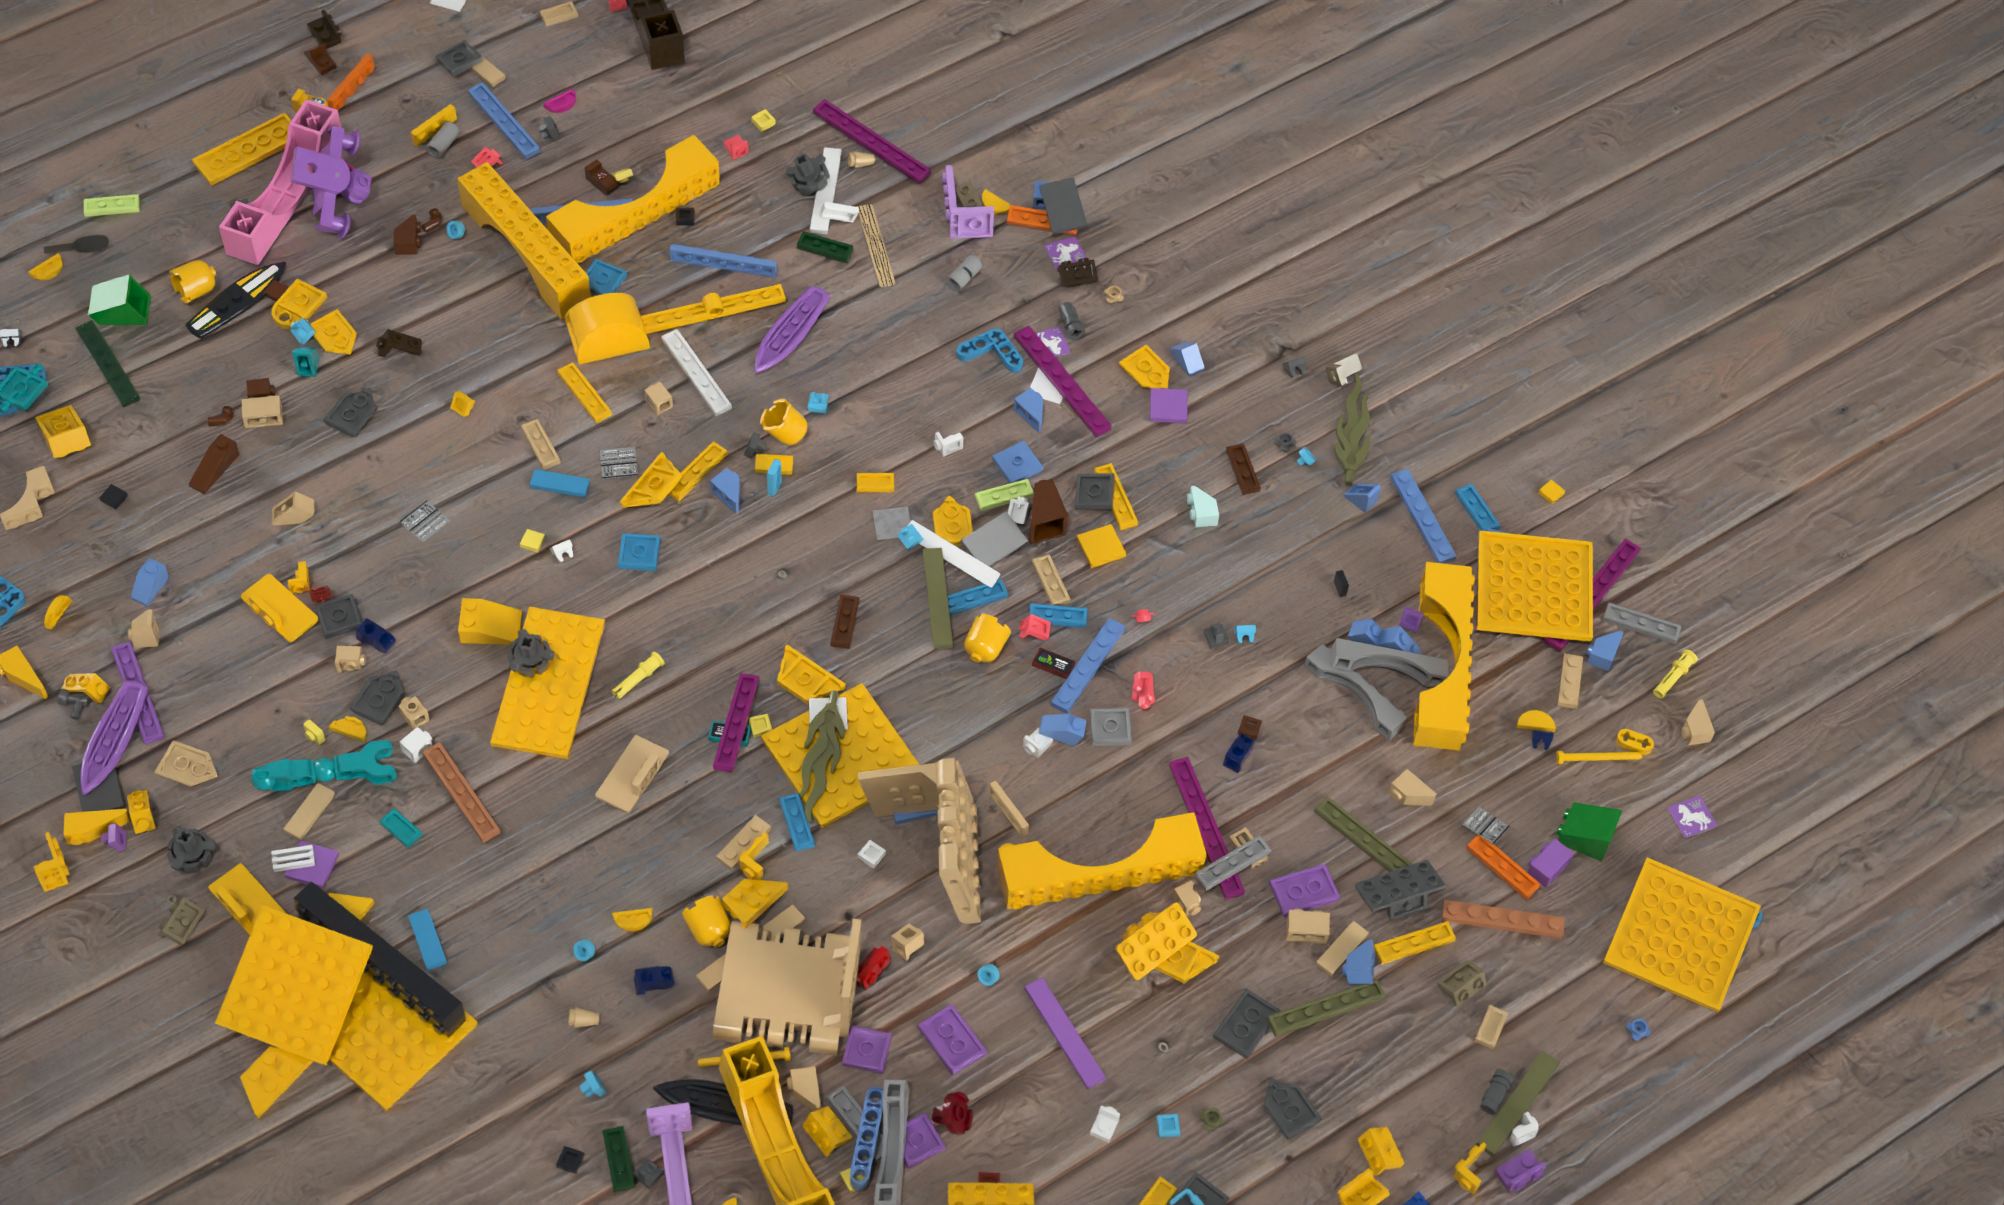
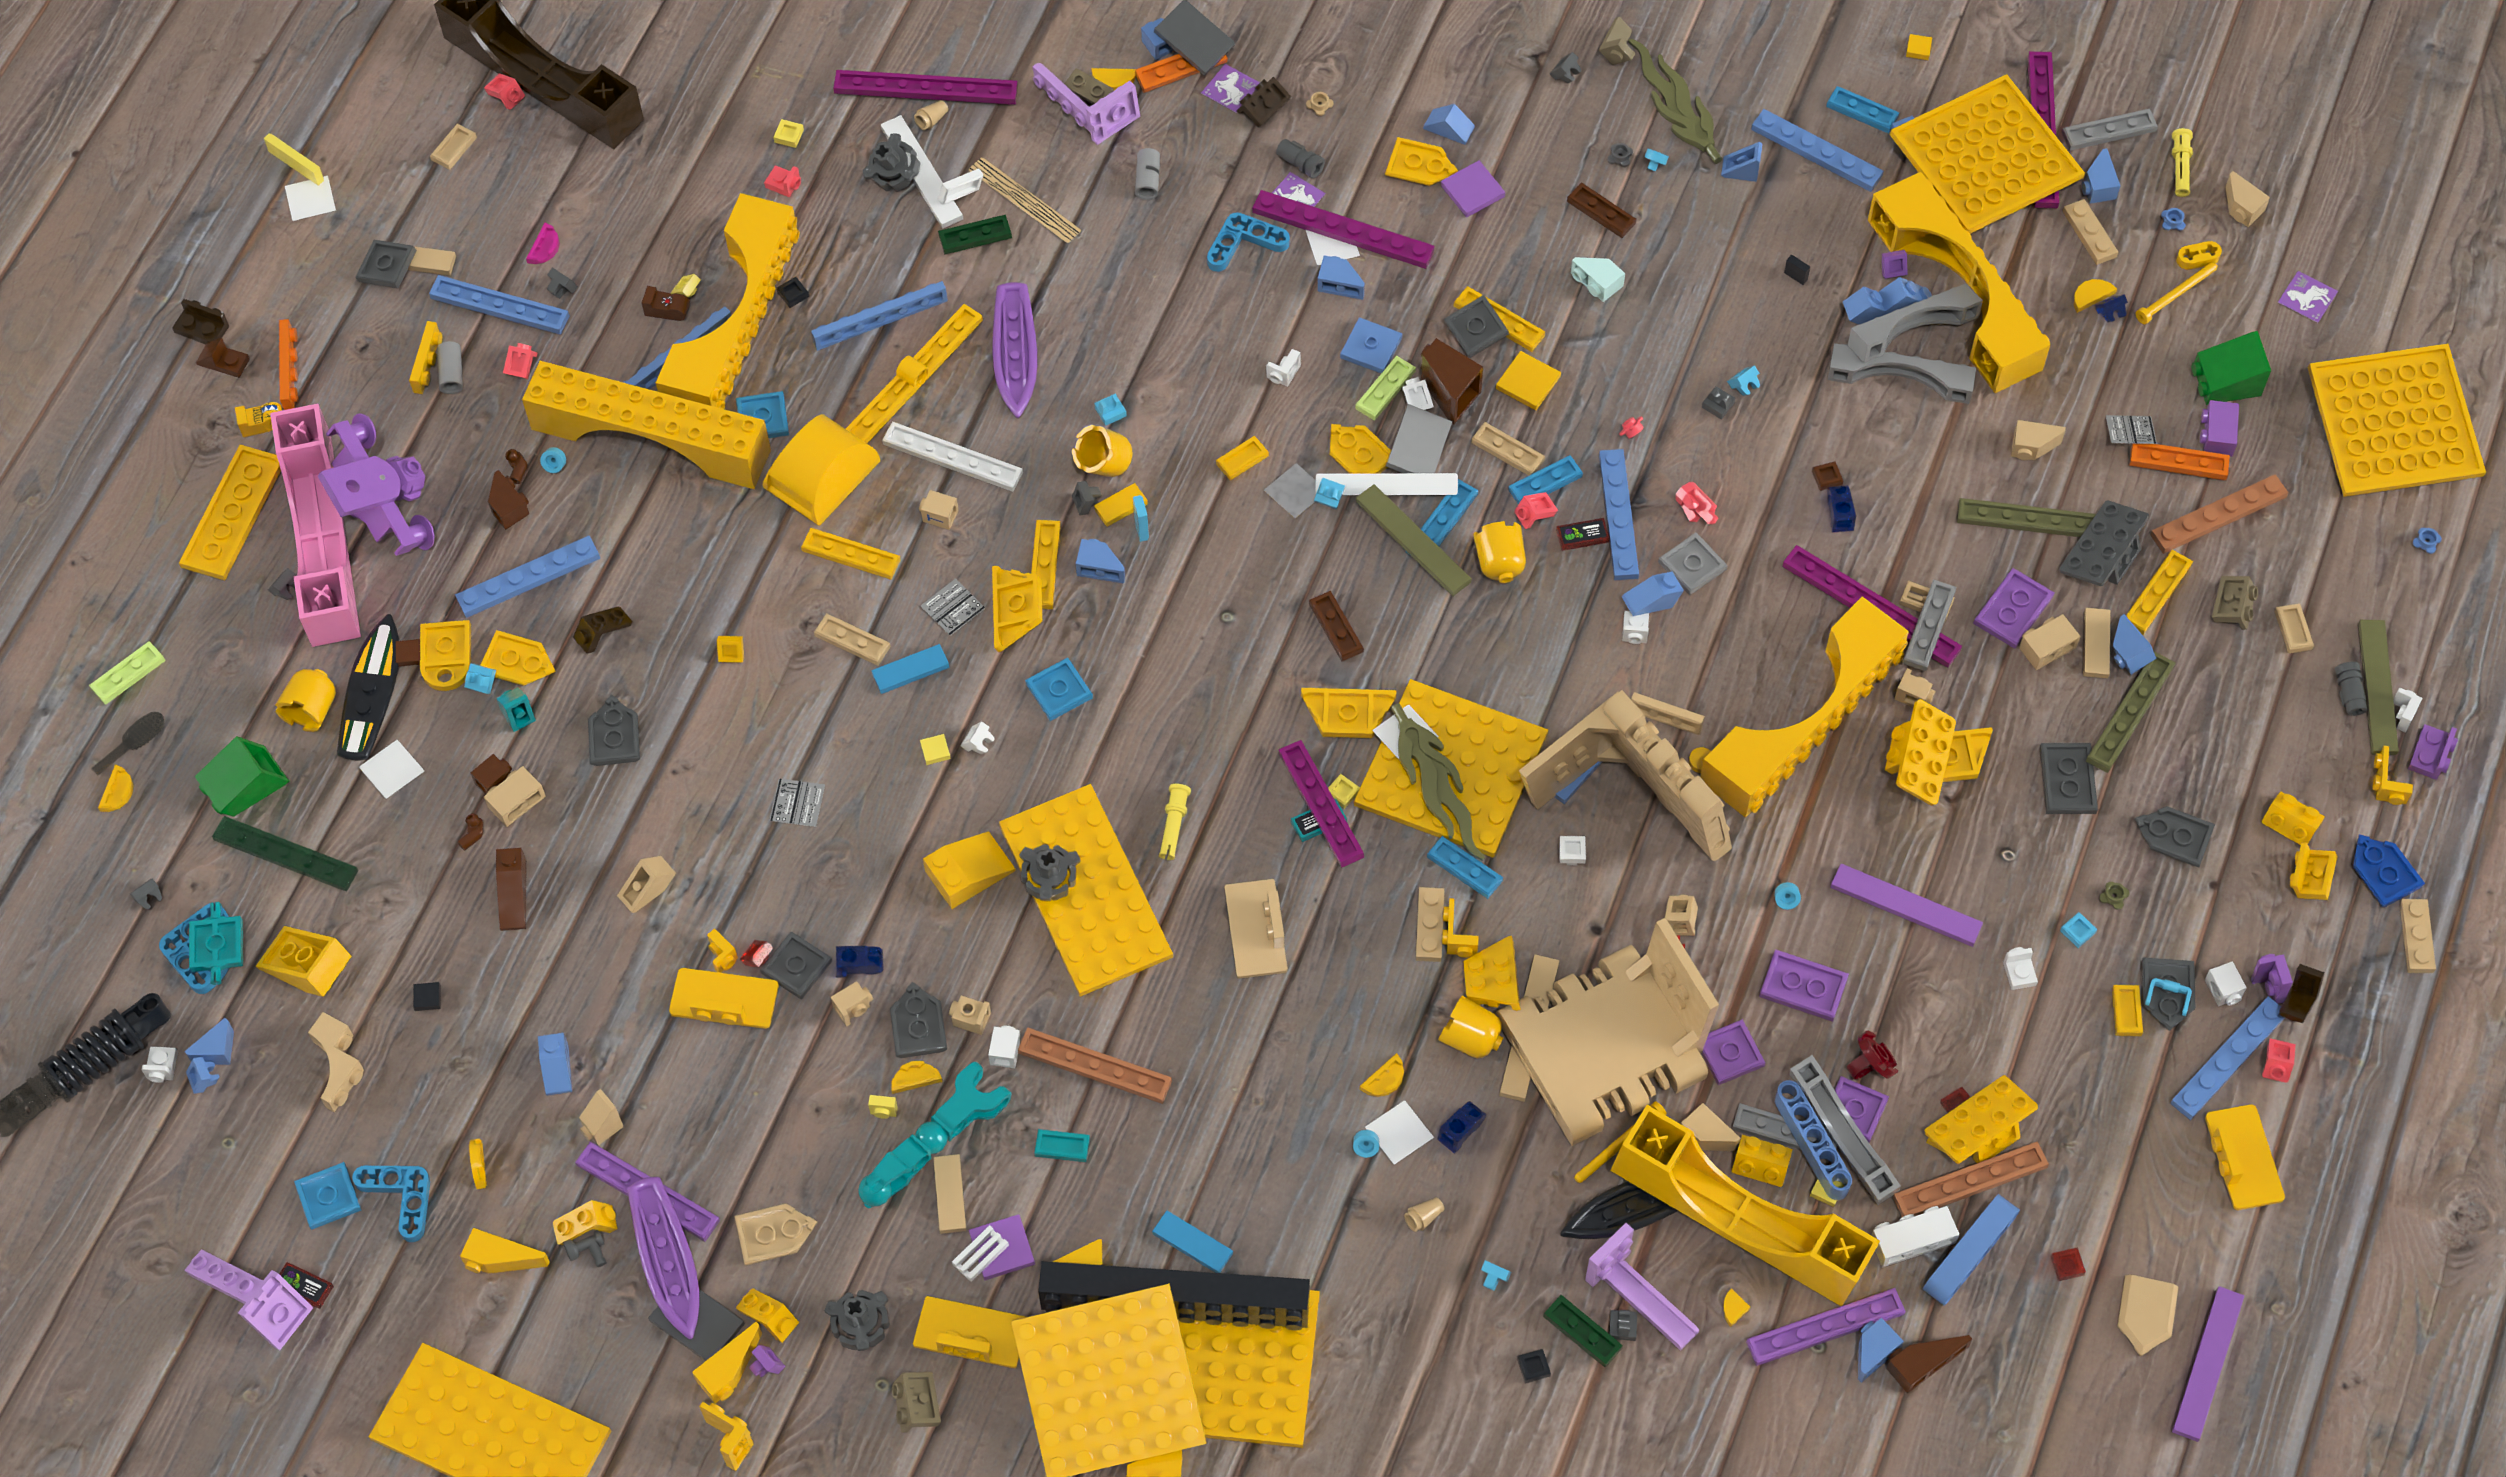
camera: 30 degrees left, 5 degrees up
none -> white sticker [359,740,424,799]
none -> medium blue plate [455,536,600,618]
none -> white sticker [1365,1100,1434,1164]
none -> medium blue plate [2161,208,2186,231]

